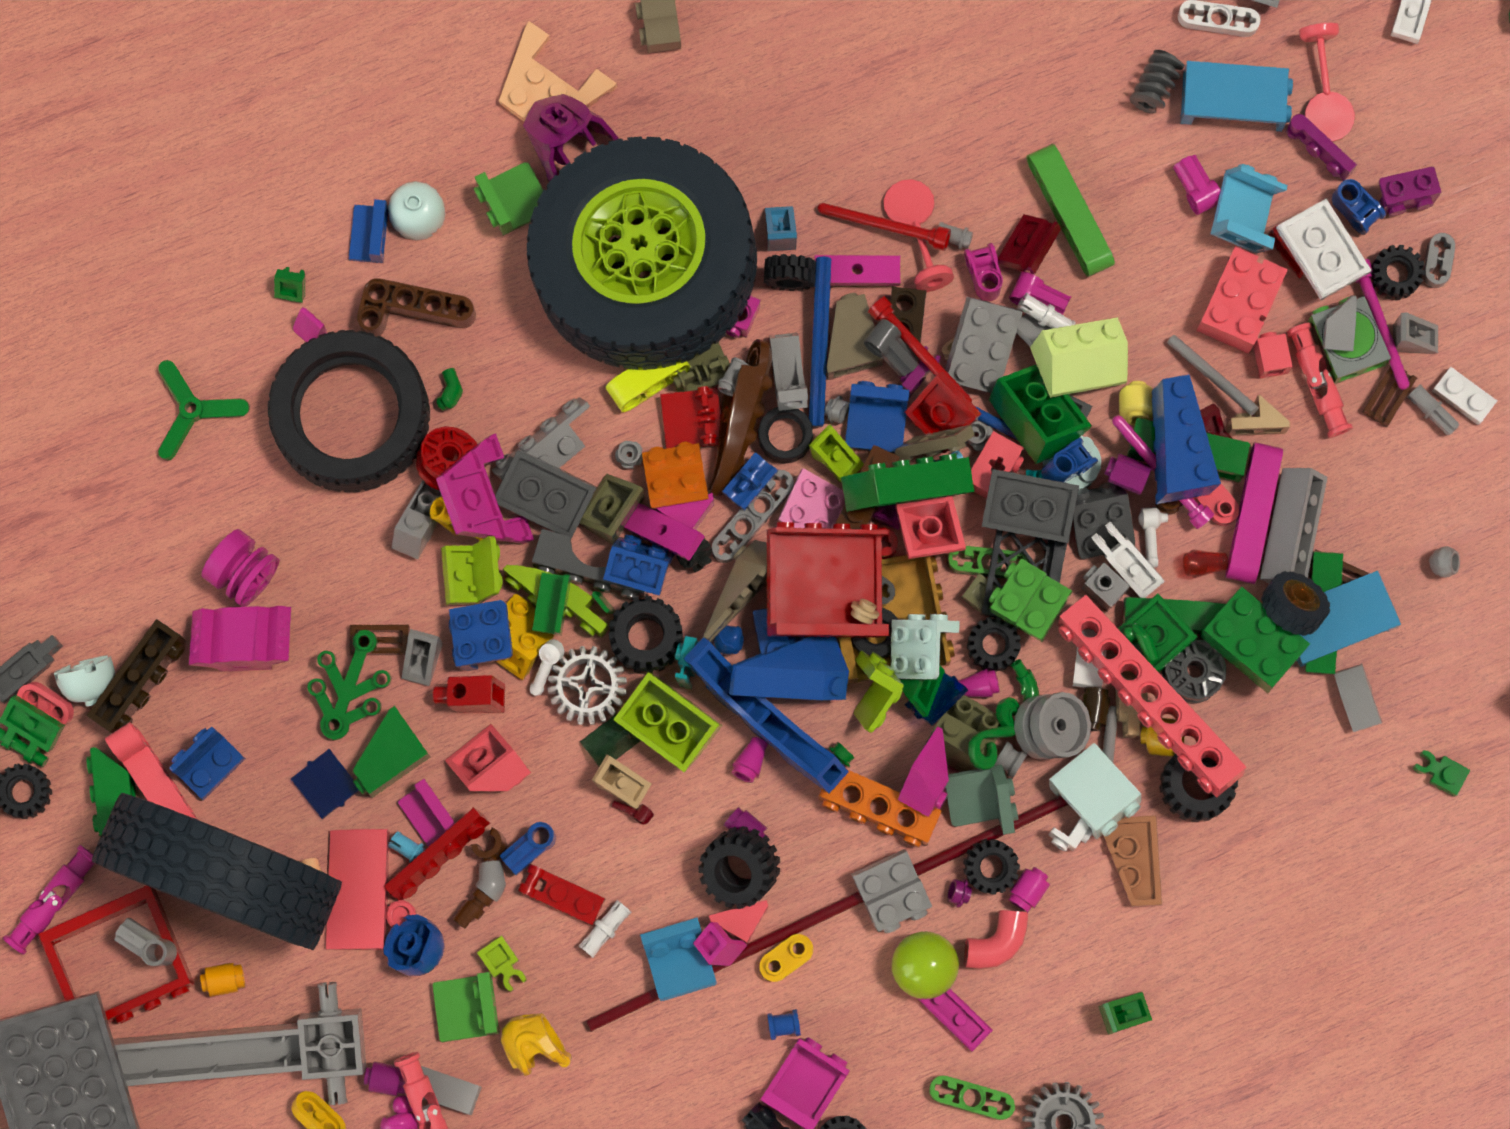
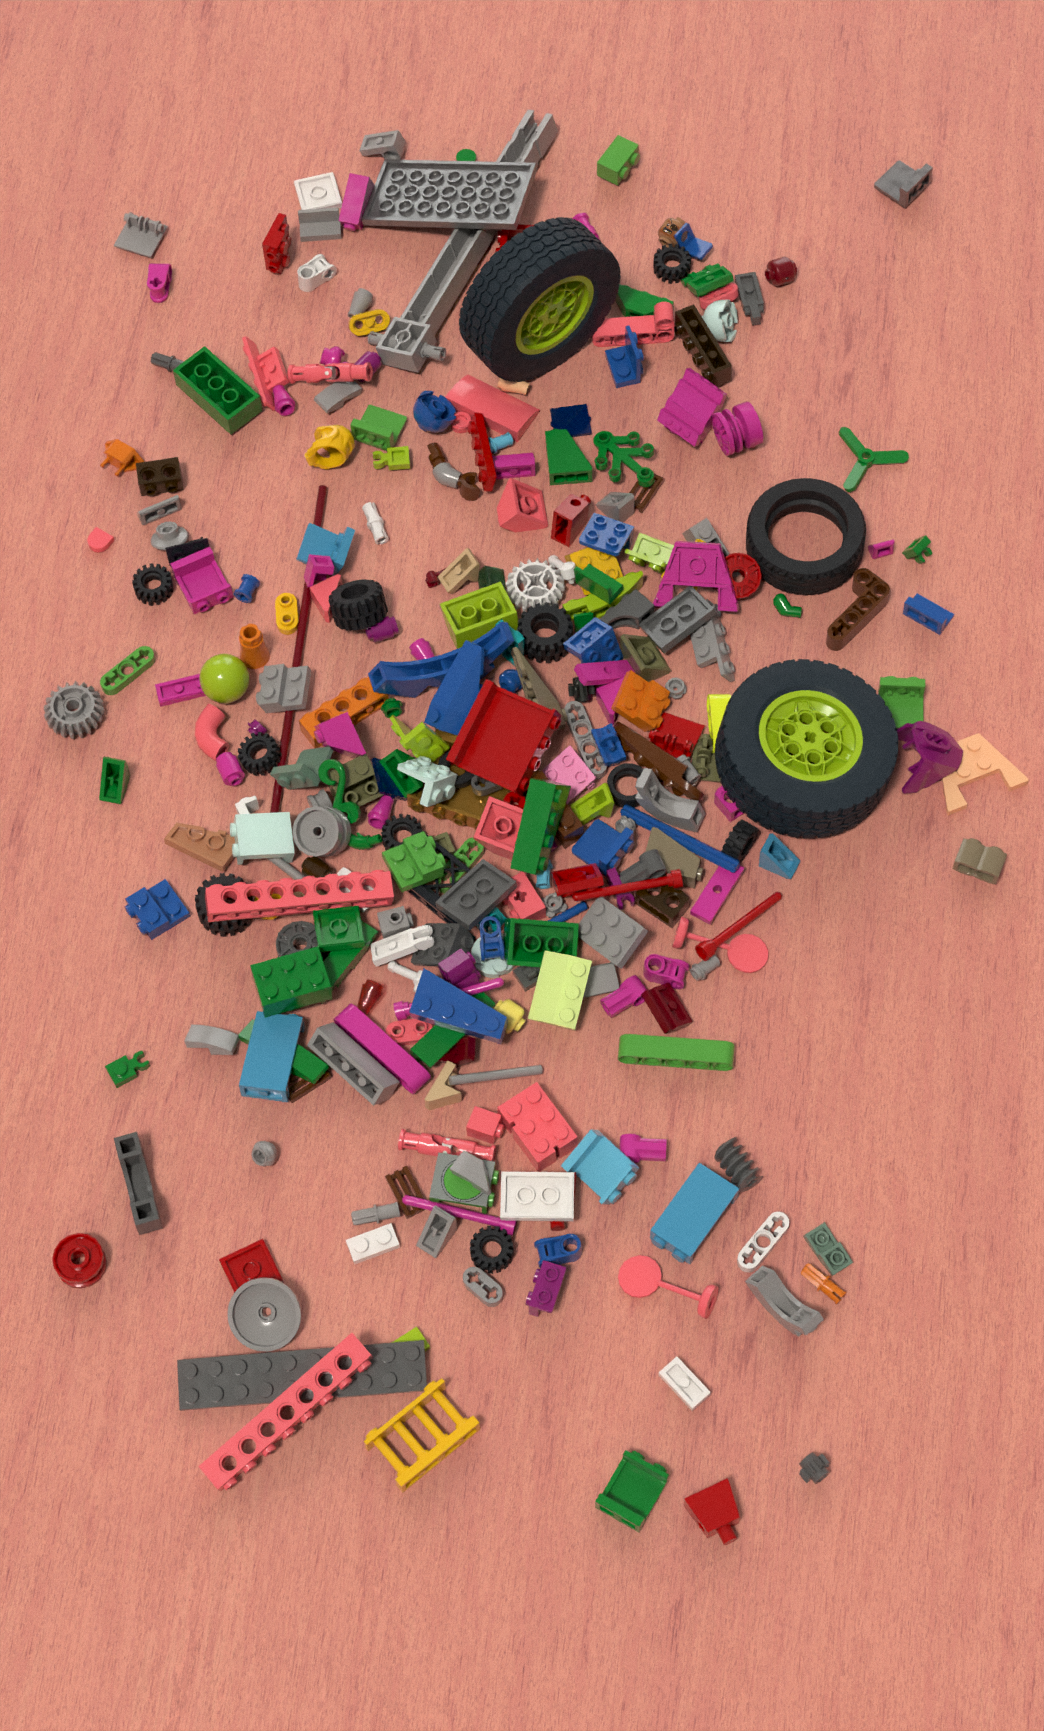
camera: 125 degrees right, 15 degrees down
light aqua cylinder [388,181,446,241] -> none
blue piece [500,822,556,876] -> none
red plate [517,864,605,926] -> none
tan plate [850,599,879,624] -> none
dark tan plate [895,425,975,461] -> none
white pin [1017,293,1076,329] -> none
green arm [1123,623,1159,662] -> none
black wheel [1261,571,1330,636] -> none
magenta plate [1286,114,1357,181] -> none
none -> blue plate [124,879,191,940]
none -> orange plant [239,624,270,669]

